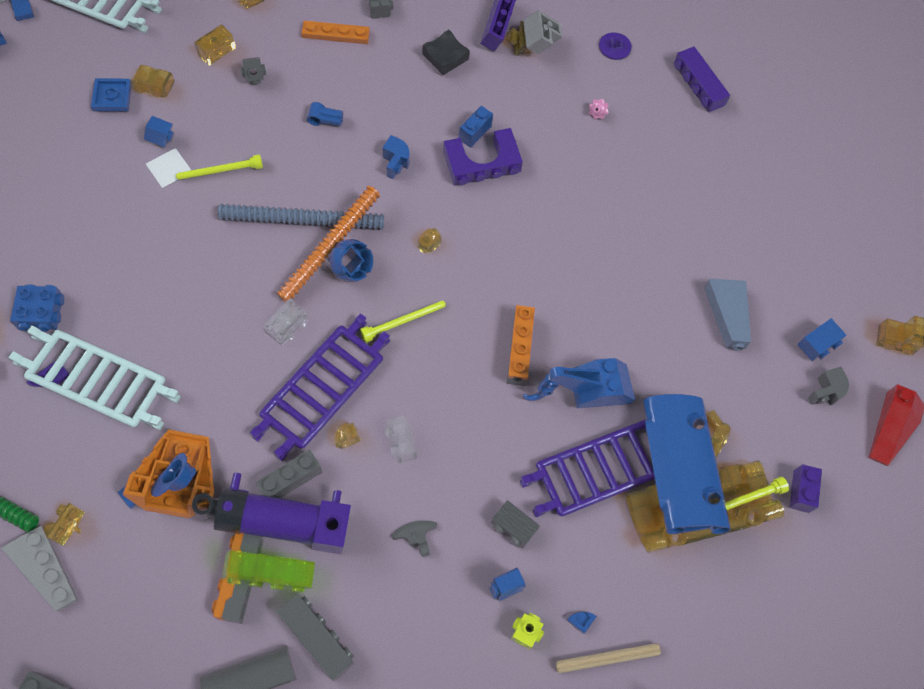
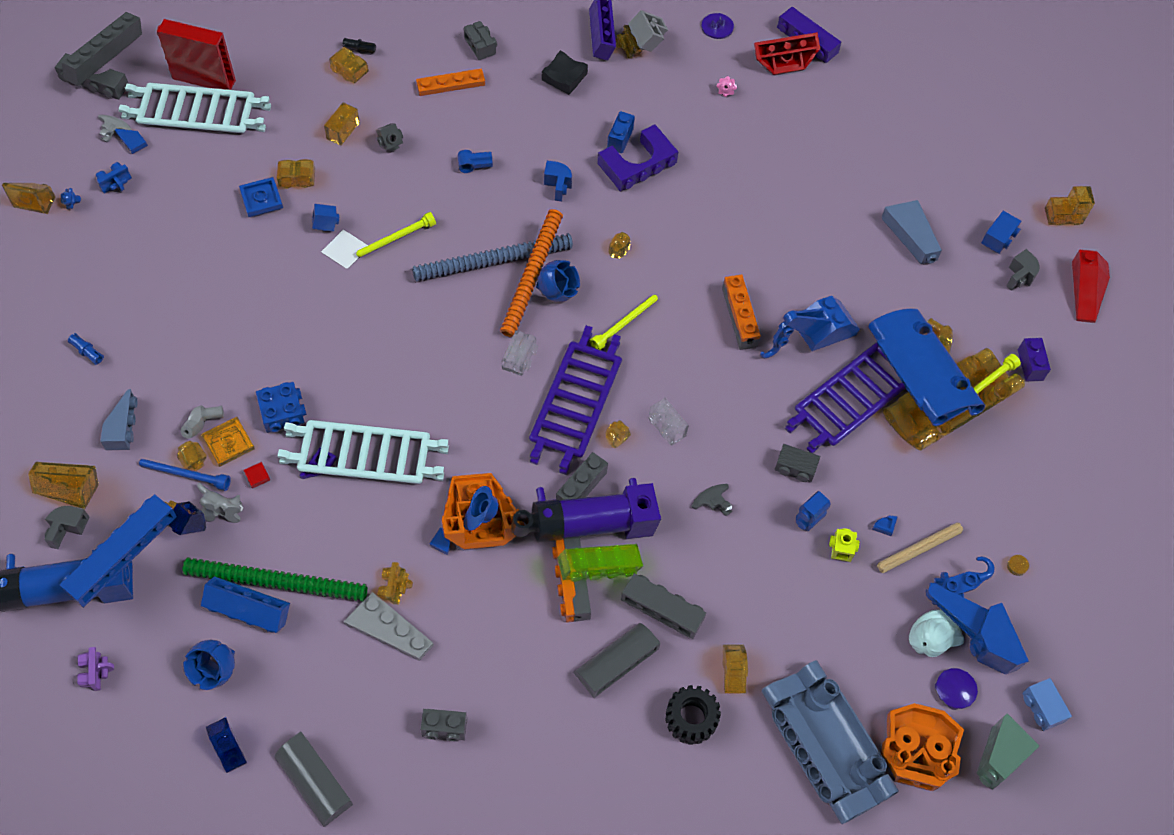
camera: 15 degrees left, 5 degrees down
none -> red wedge [754,32,820,75]

